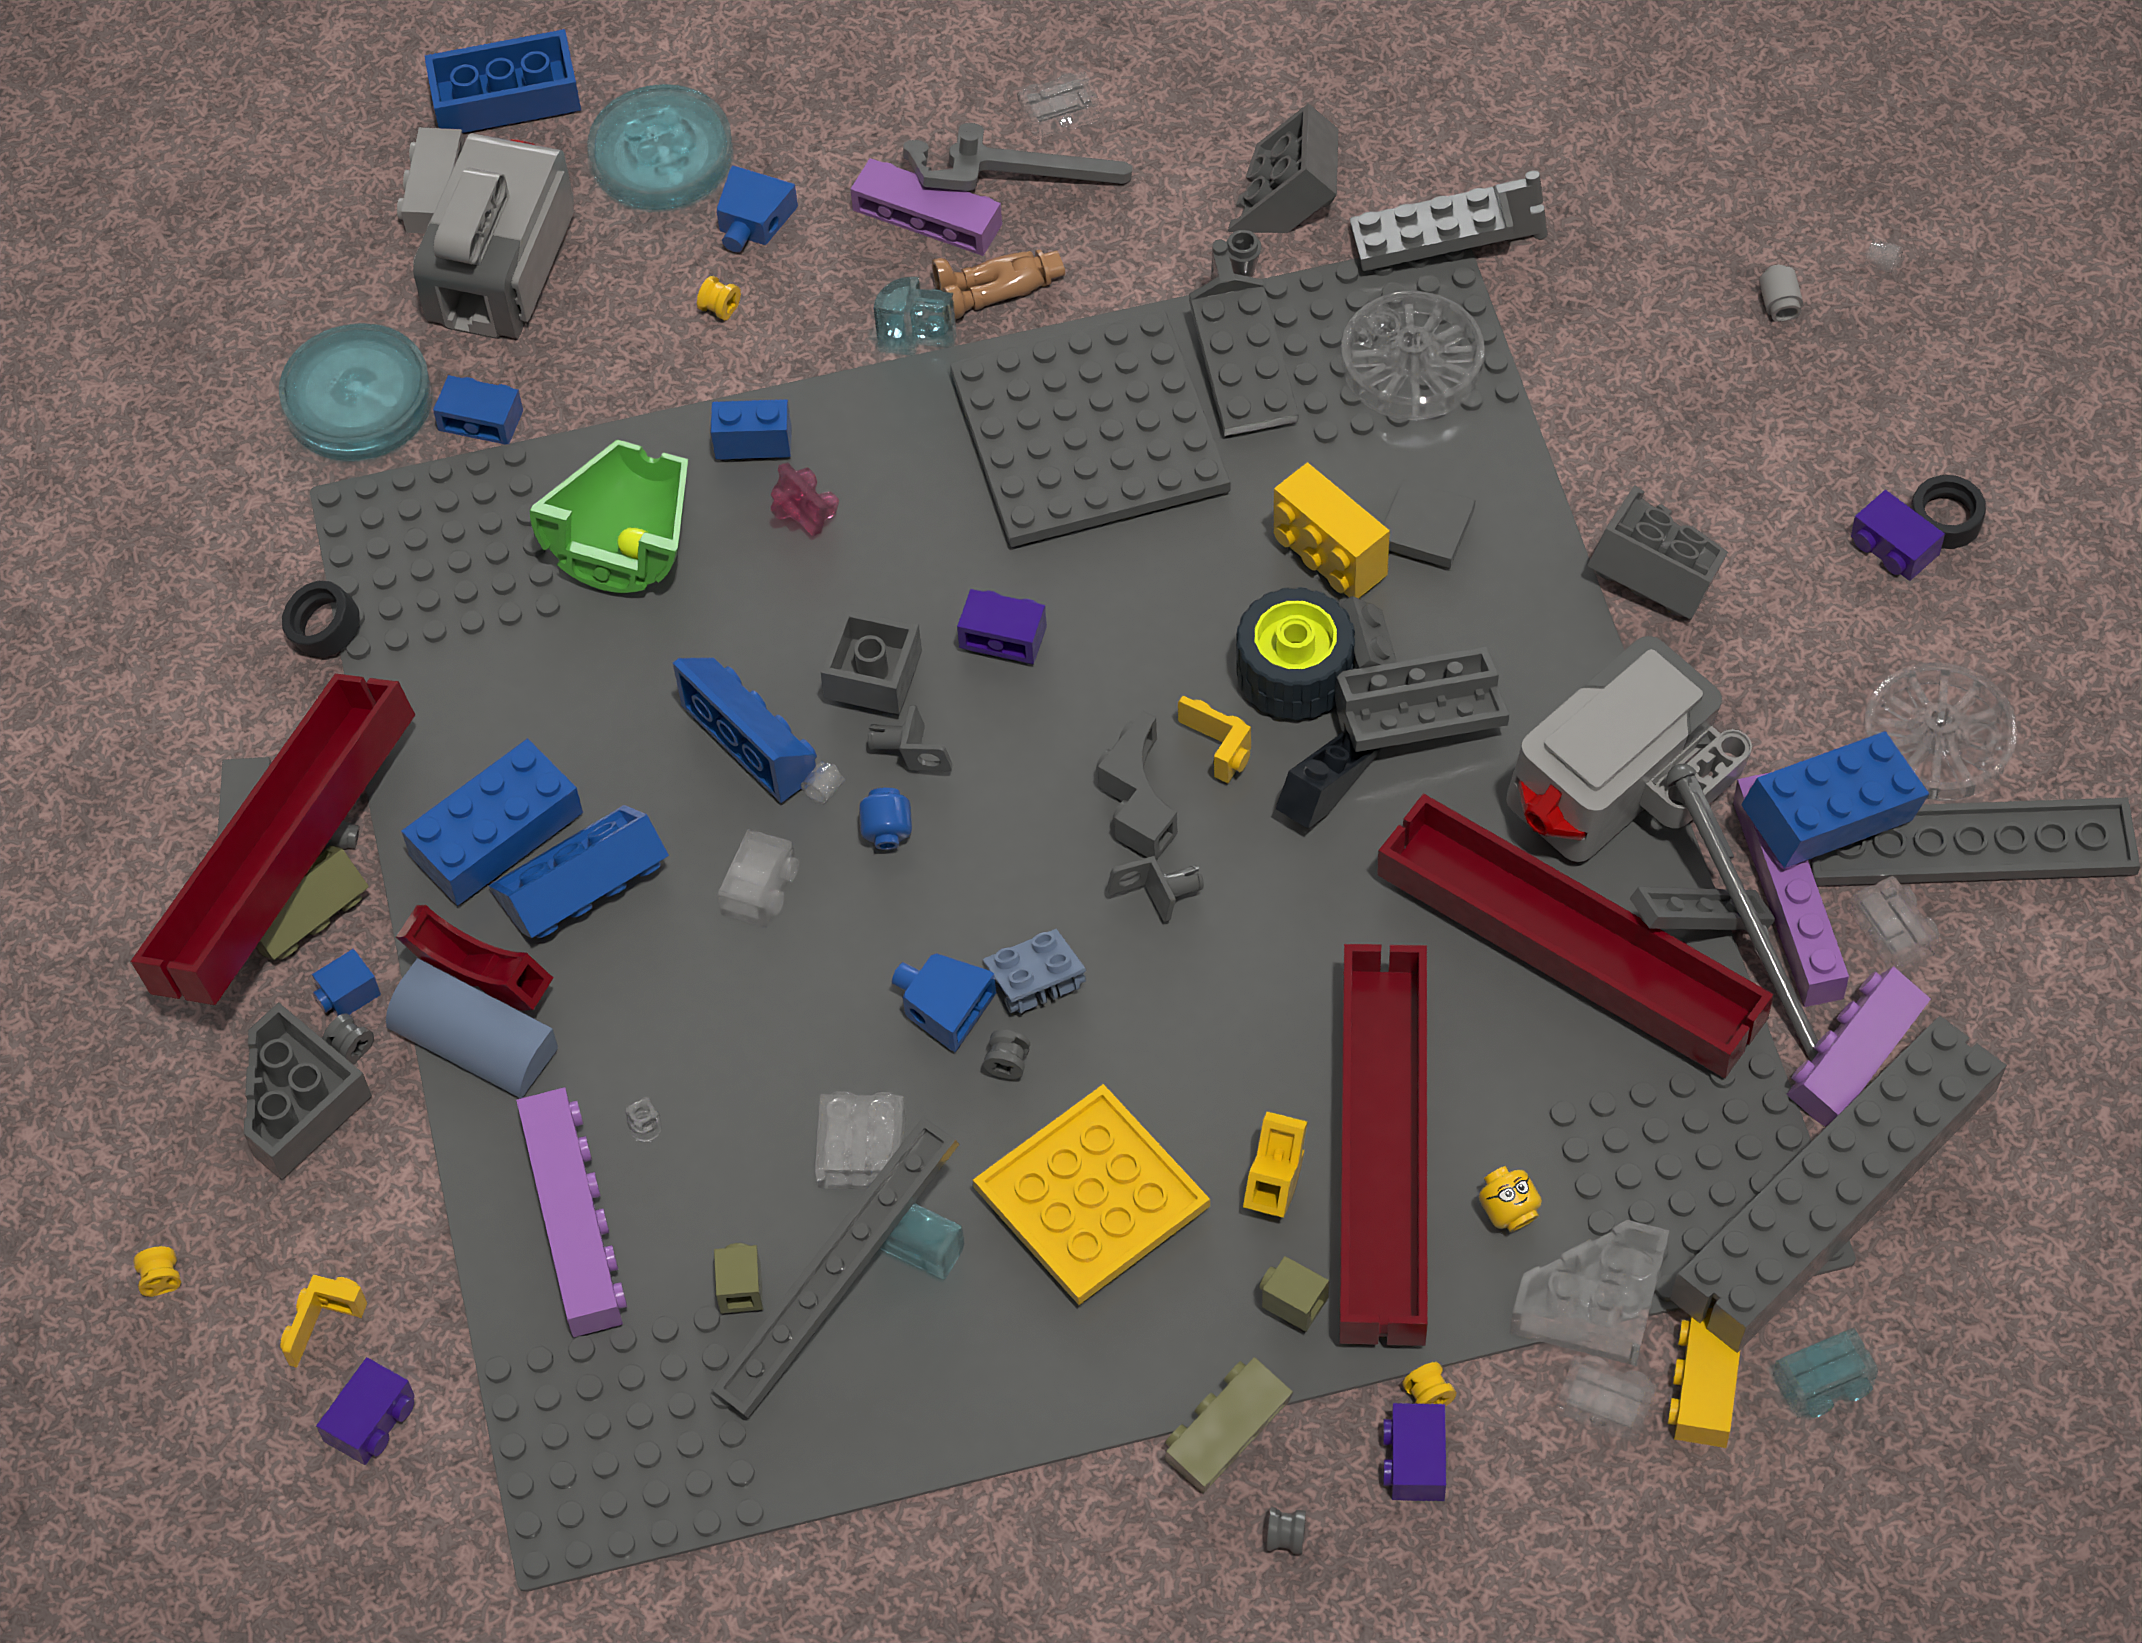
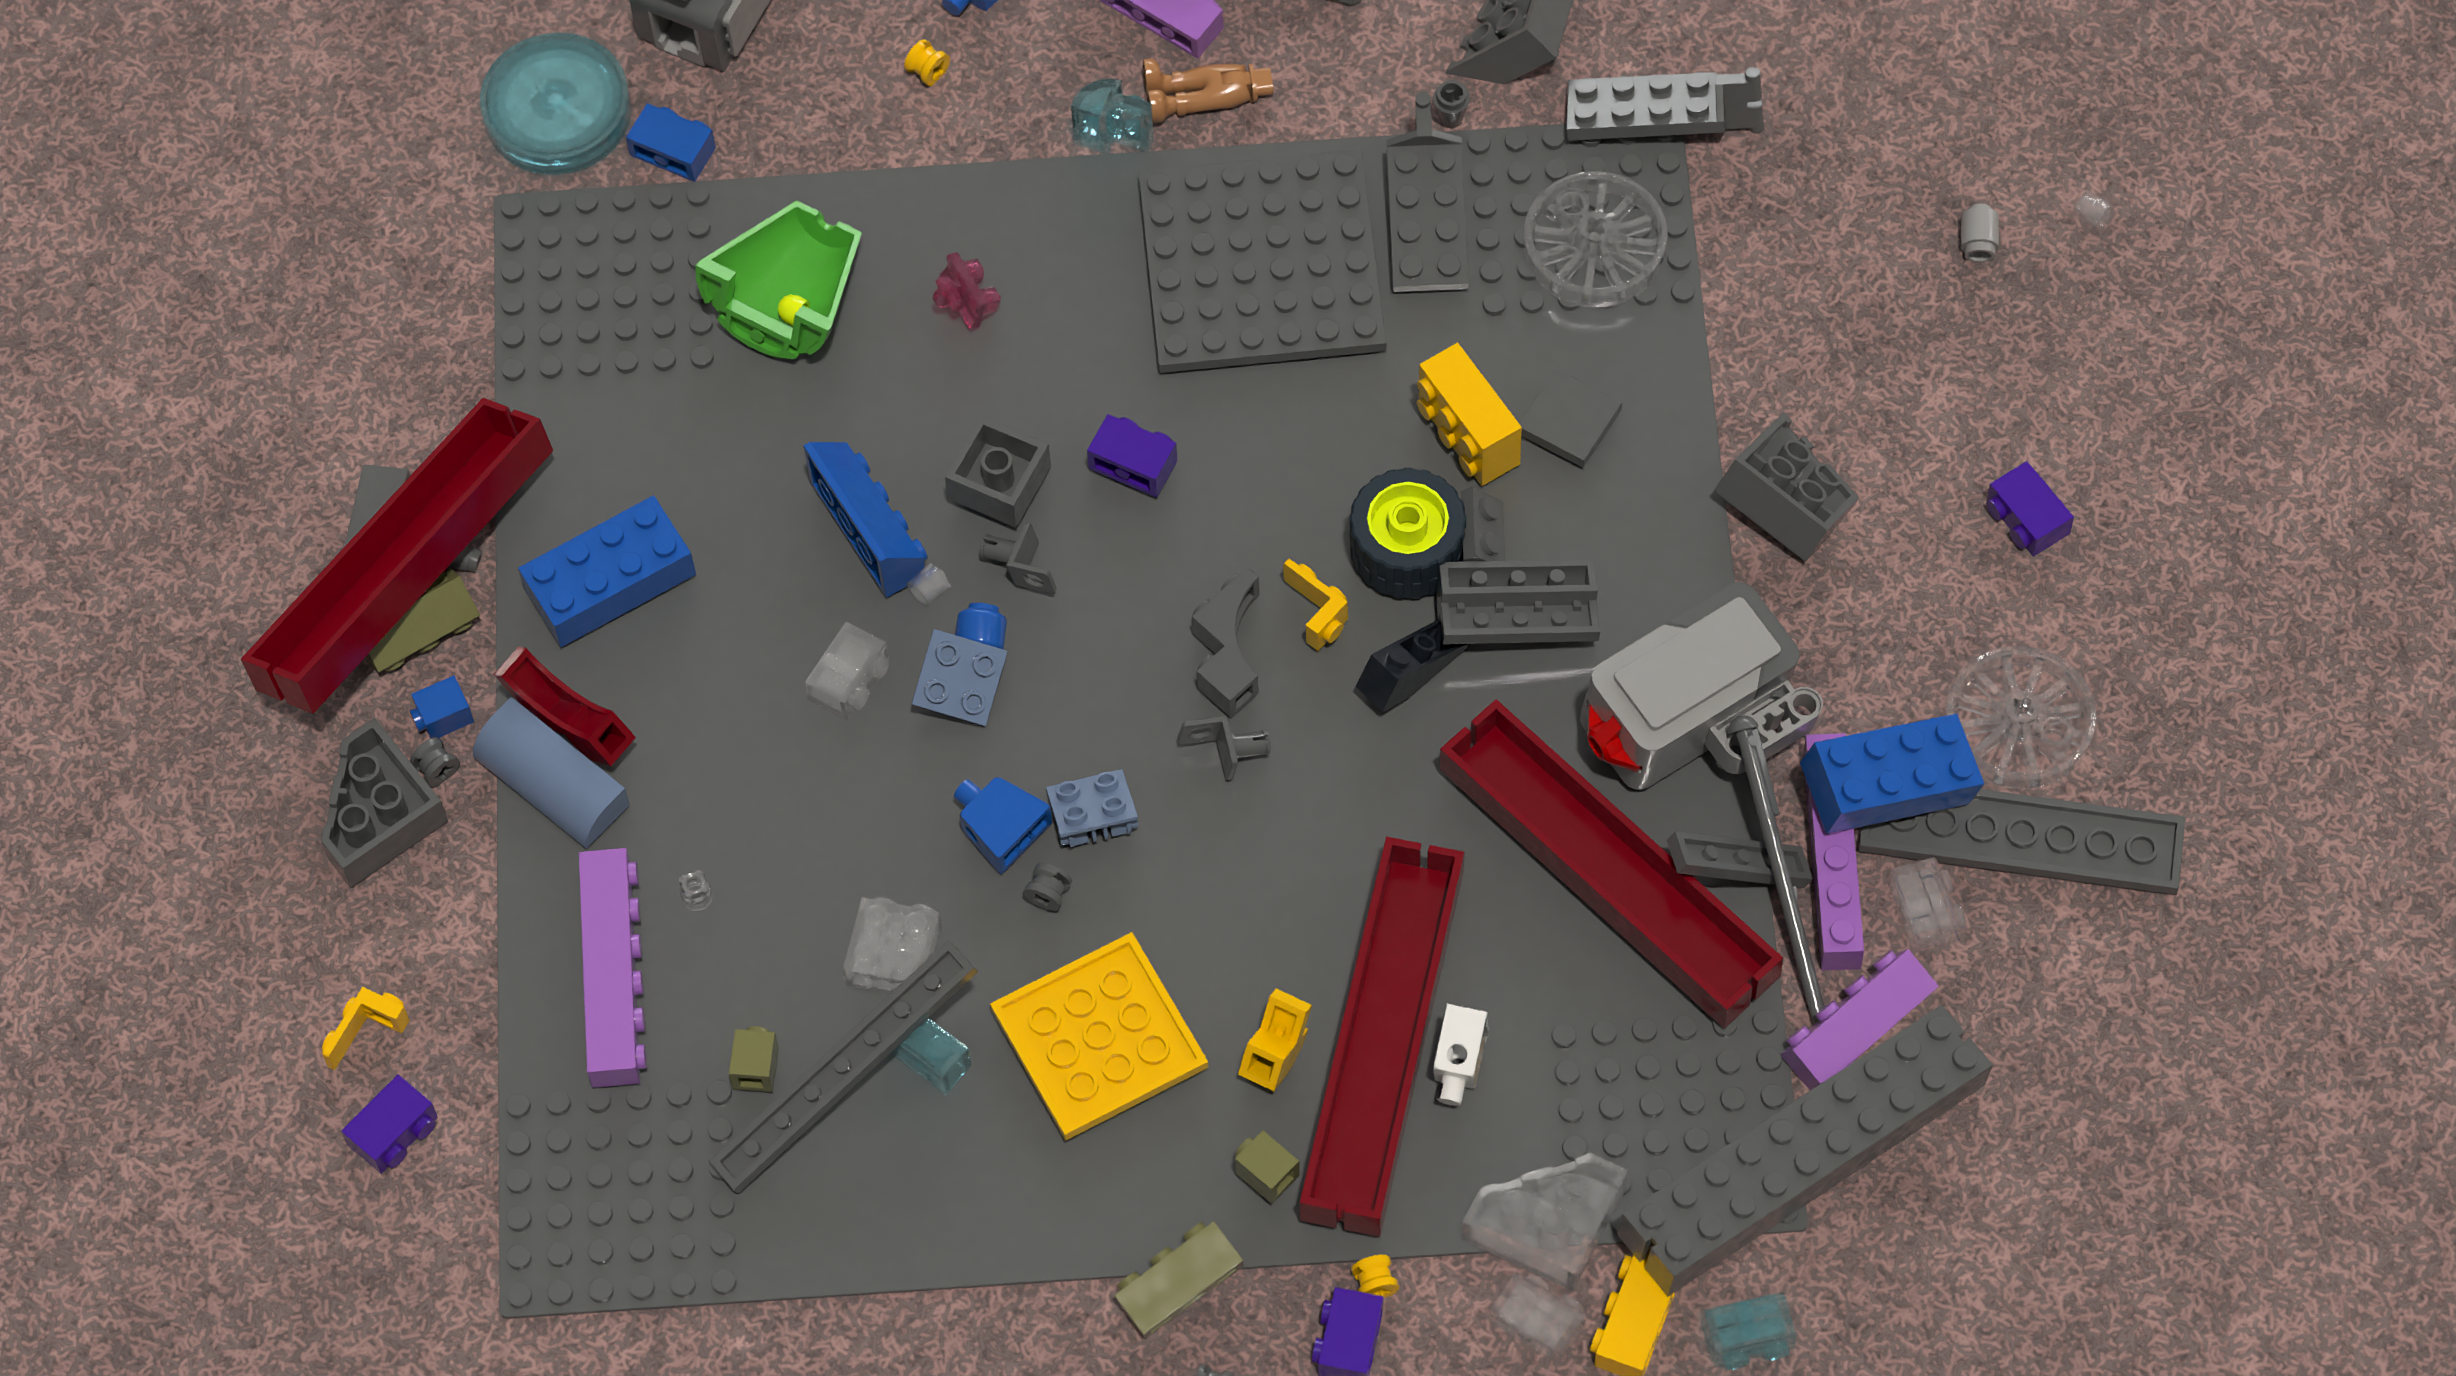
camera: 10 degrees right, 5 degrees up
yellow wheel [133,1246,181,1297] -> none
black tyre [282,580,360,658] -> none
blue slope [488,805,669,938] -> none
blue brick [711,399,792,459] -> none
yellow head [1479,1166,1542,1232] -> none
black tyre [1911,475,1986,549] -> none
none -> sand blue hinge [911,629,1008,726]
none -> white torso [1434,1004,1489,1106]

